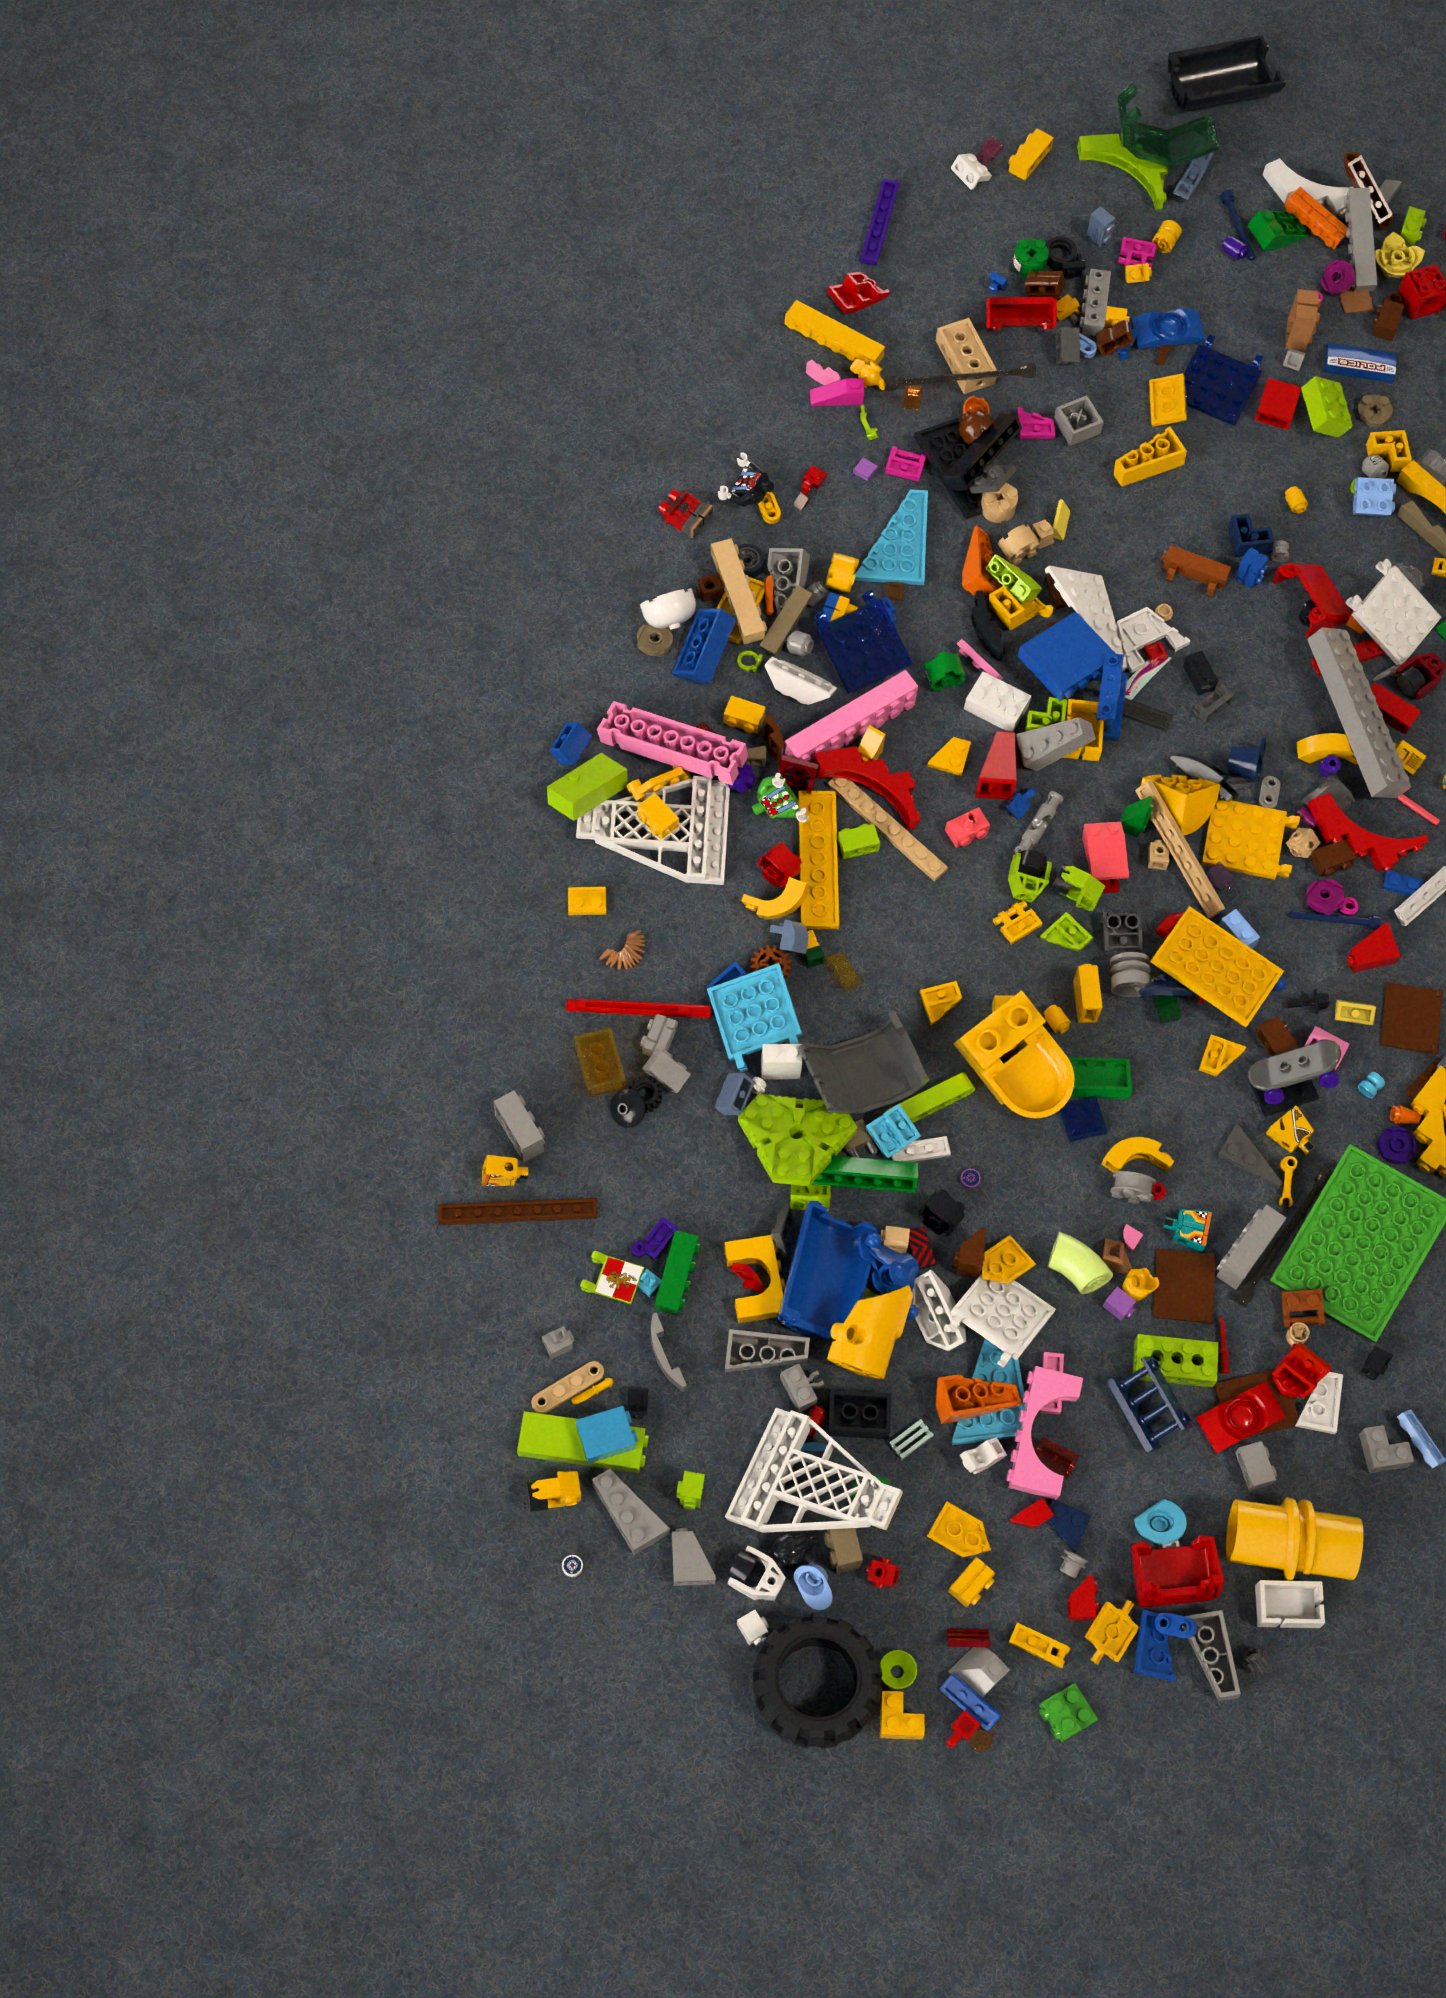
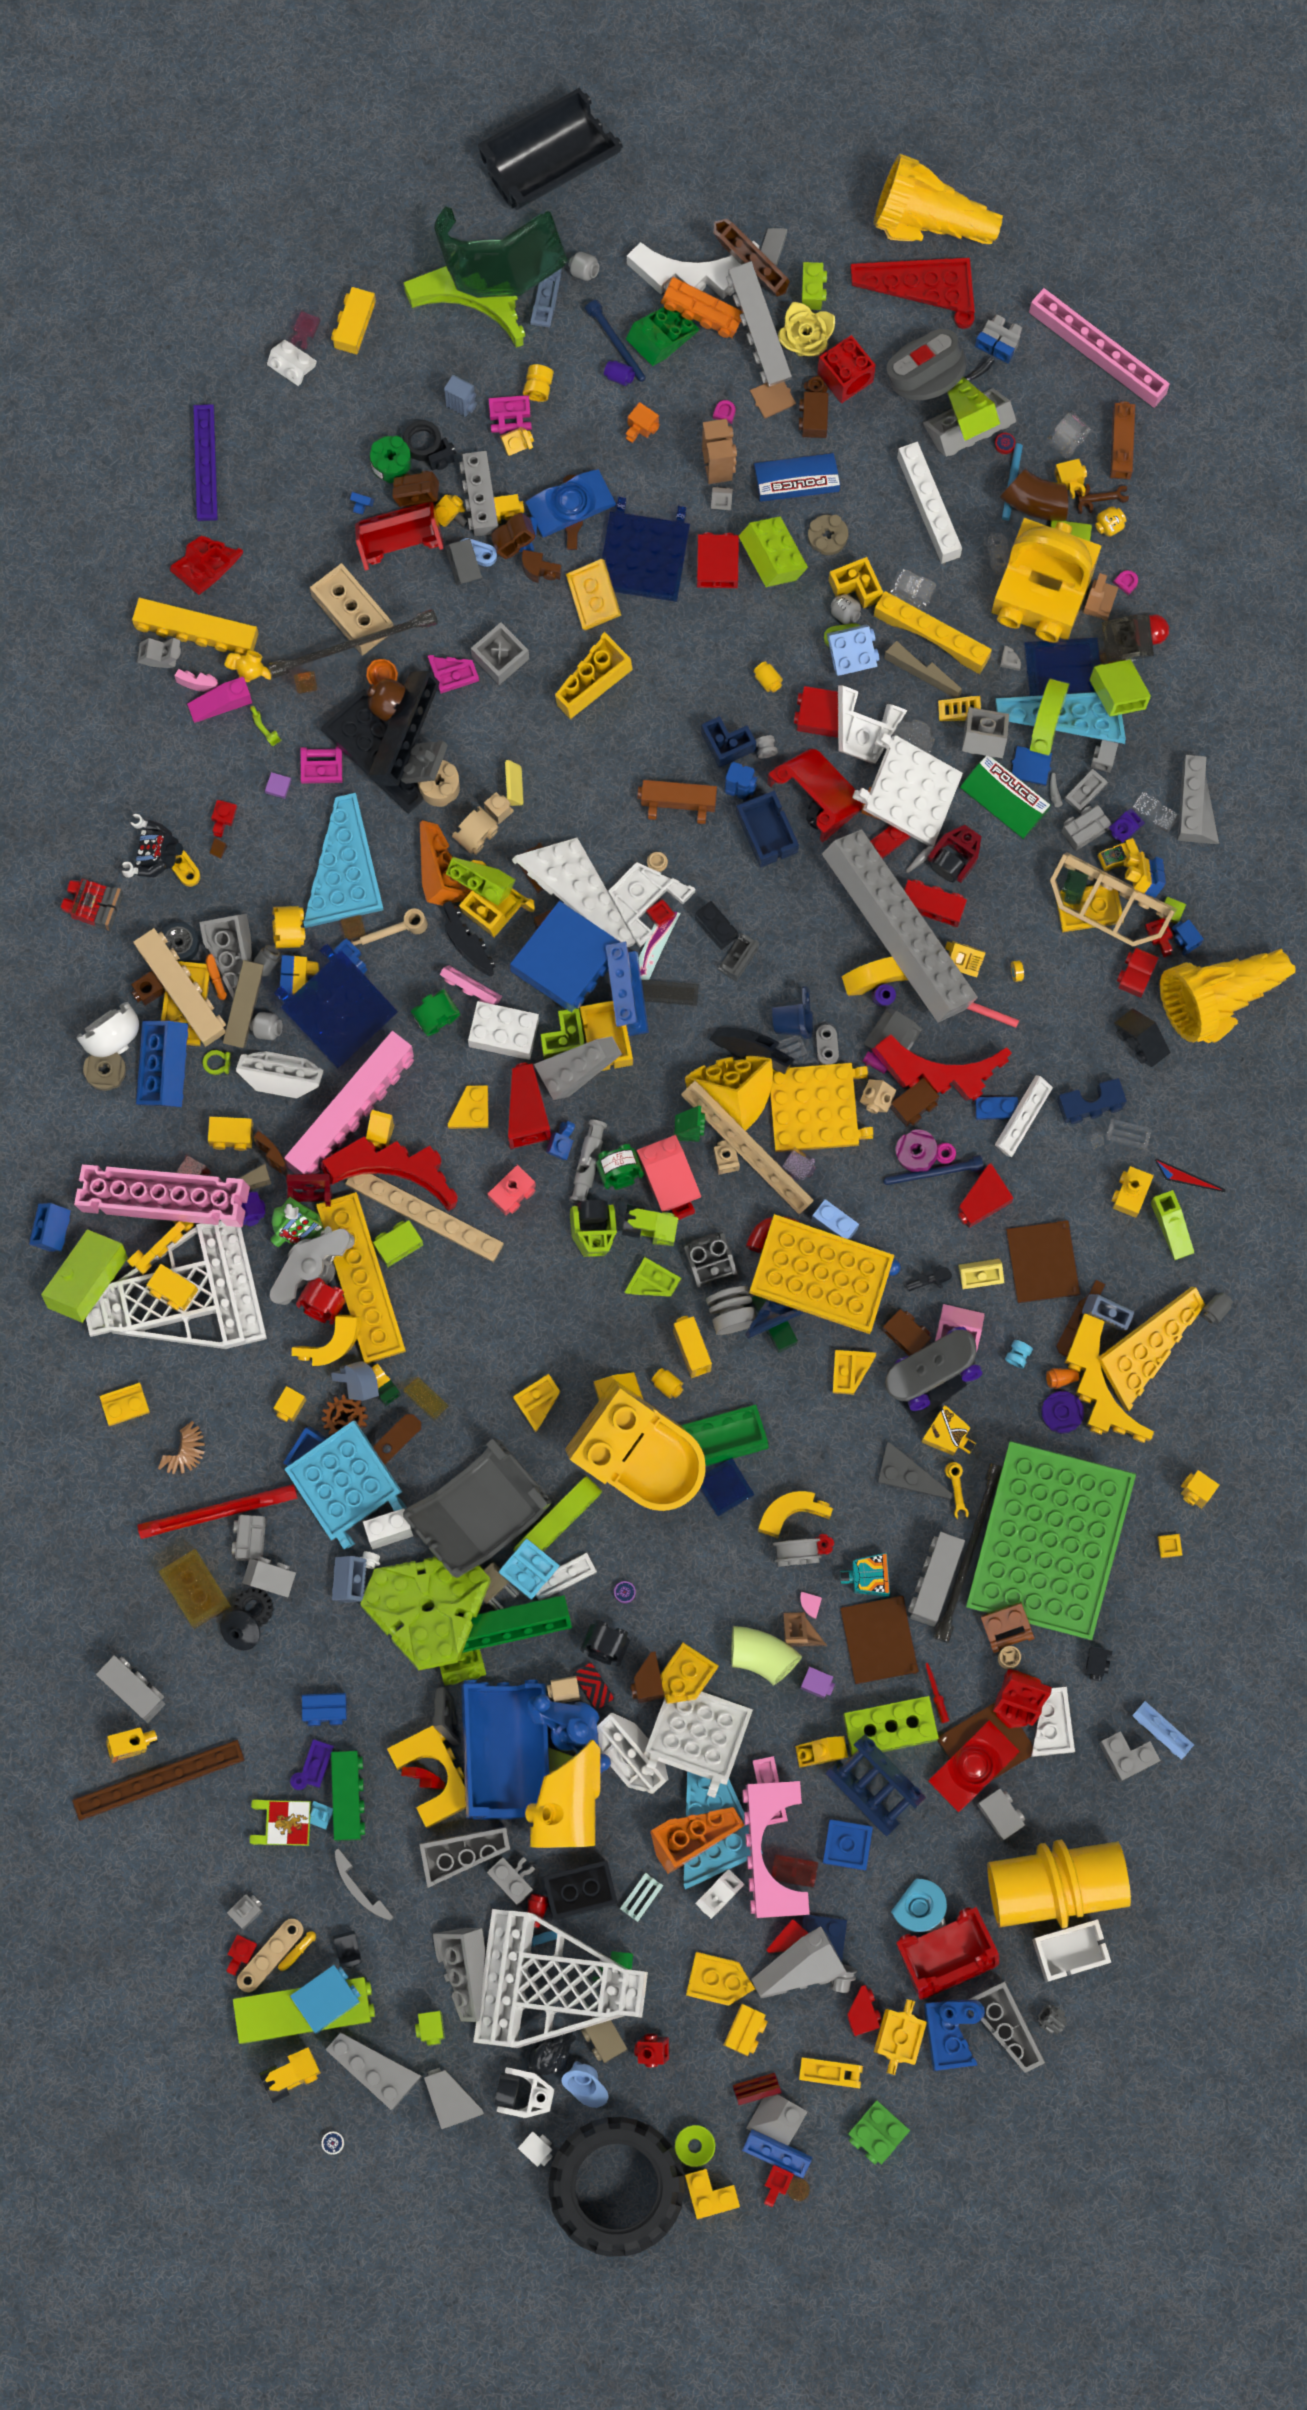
camera: 15 degrees left, 10 degrees up
yellow plate [993,900,1042,945] -> none
yellow hair [1122,1268,1159,1302] -> none
magenta plate [1321,260,1356,296] -> none
none -> light grey brick [137,638,181,668]
none -> red plate [226,1935,257,1976]
none -> light grey piece [270,1229,355,1305]
none -> yellow brick [274,1386,306,1422]
none -> blue brick [302,1693,347,1726]
none -> tan piece [351,909,428,946]
none -> reddish brown piece [373,1414,421,1465]
none -> light grey wedge [433,1928,485,2022]
none -> reddish brown brick [522,550,562,583]
none -> light grey head [569,252,600,281]
none -> green brick [596,1144,644,1190]
none -> orange brick [626,402,660,443]
none -> dark blue piece [736,790,799,868]
none -> light grey wedge [751,1927,846,1998]
none -> red brick [794,686,838,738]
none -> yellow slope [795,1736,848,1768]
none -> blue plate [823,1820,873,1871]
none -> white wing [838,685,907,763]

